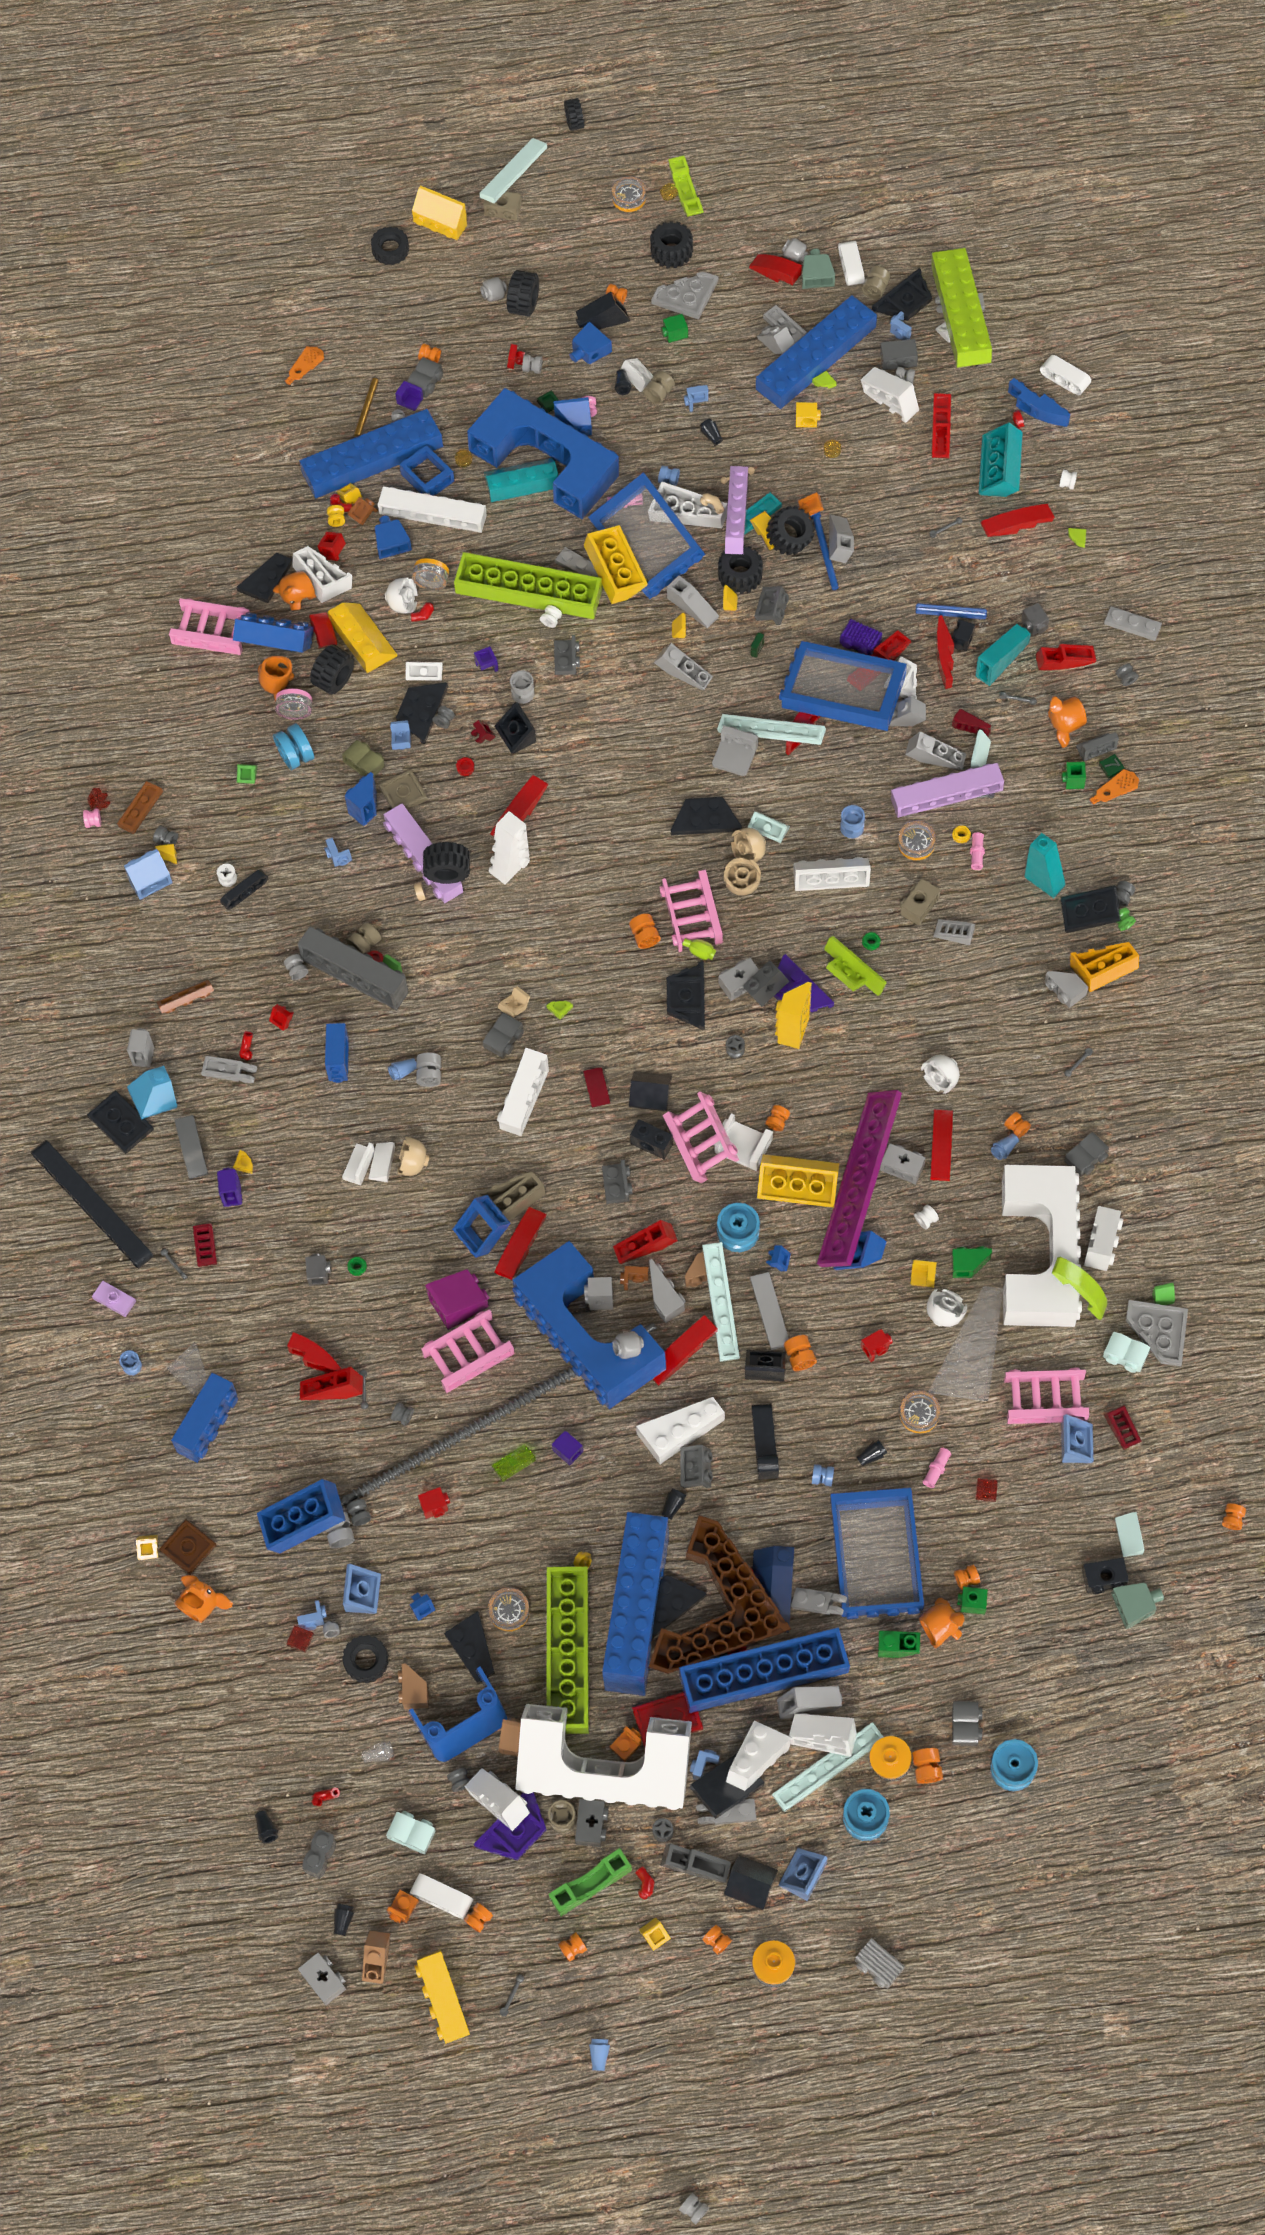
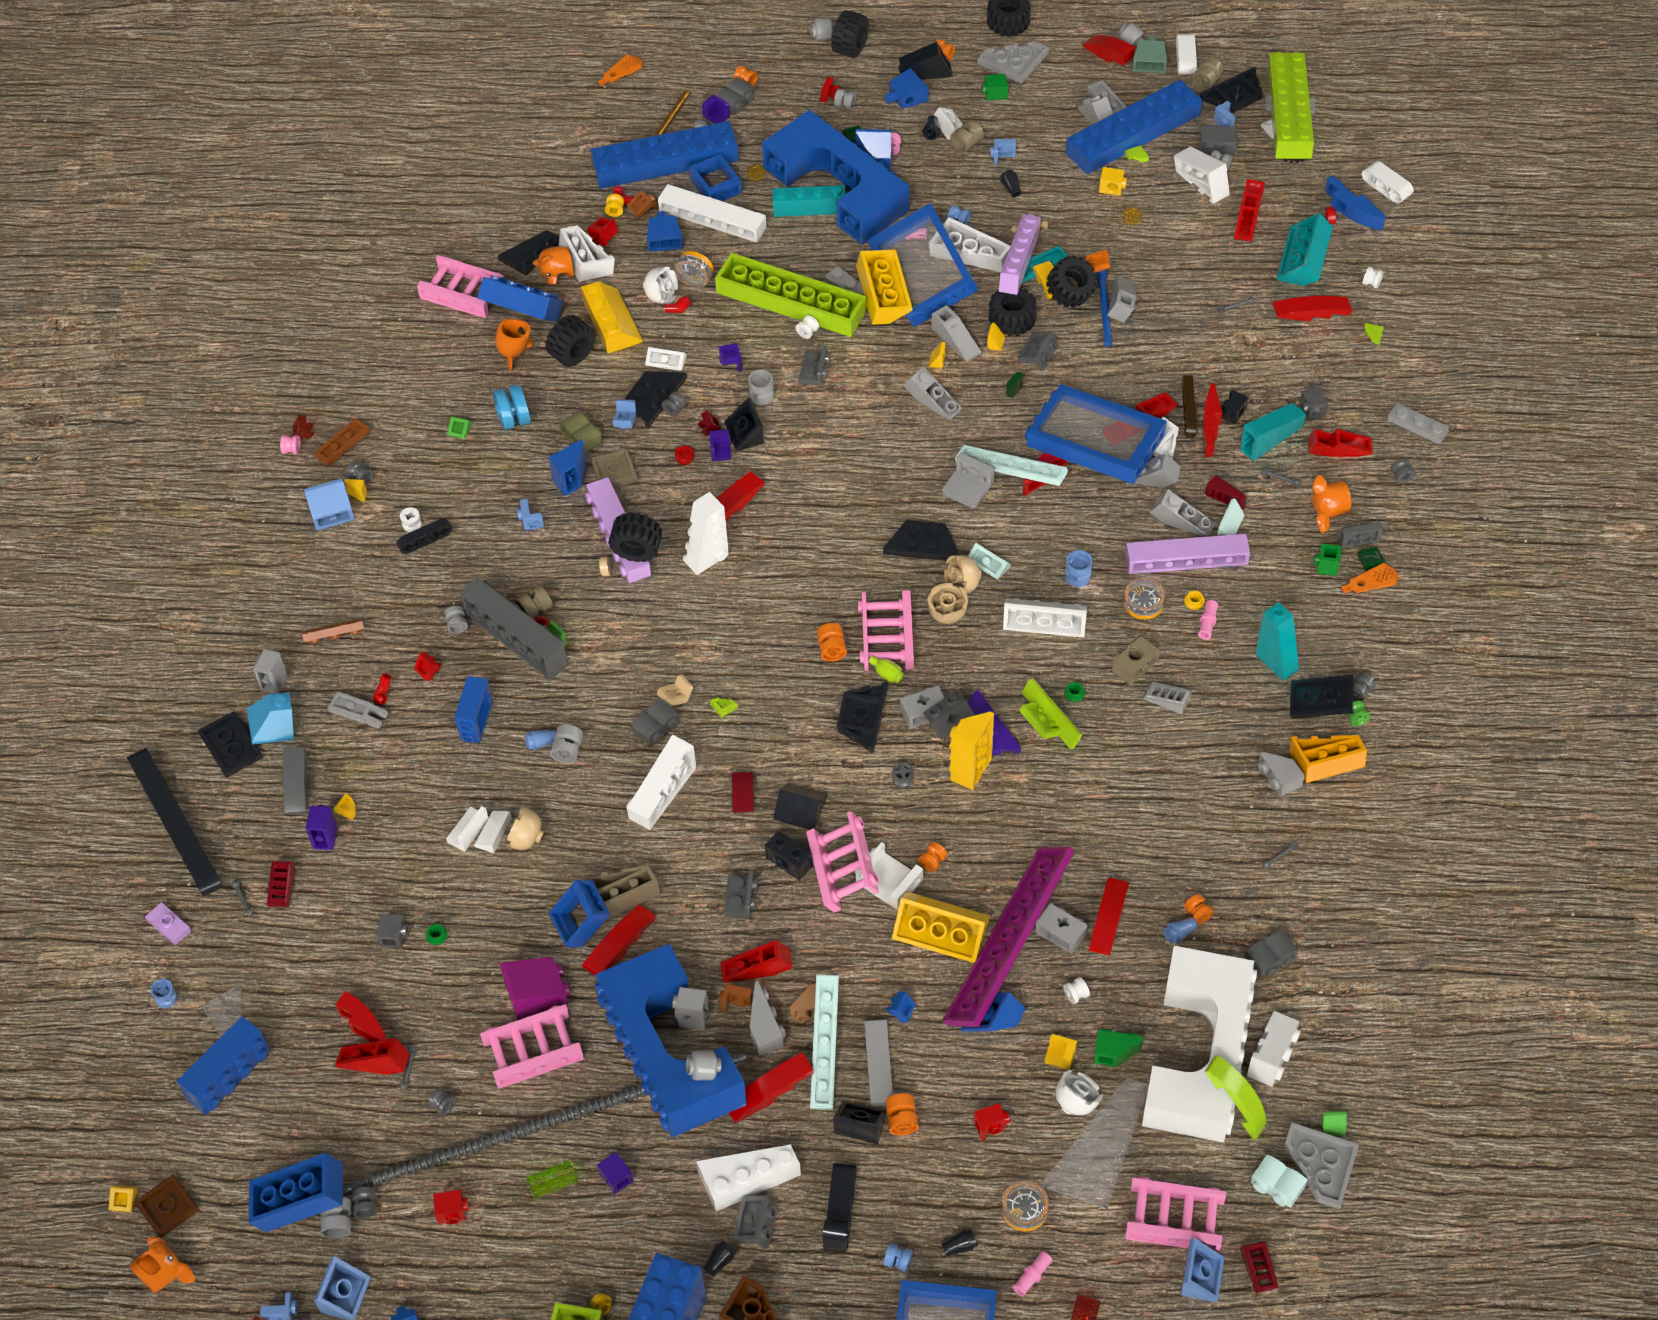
camera: 10 degrees right, 10 degrees down
clear piece [275,689,312,720] -> none
red slope [309,612,337,648] -> none
yellow slope [337,483,362,504] -> none
tan arm [700,493,725,514] -> none
dark azure wheel [717,1203,760,1252] -> none
dark purple brick [840,619,882,656] -> none
blue axle [916,603,987,620] -> none
white cylinder [921,1055,960,1094] -> none
none -> dark purple panel [709,430,731,461]
none -> dark brown beam [1182,375,1196,438]

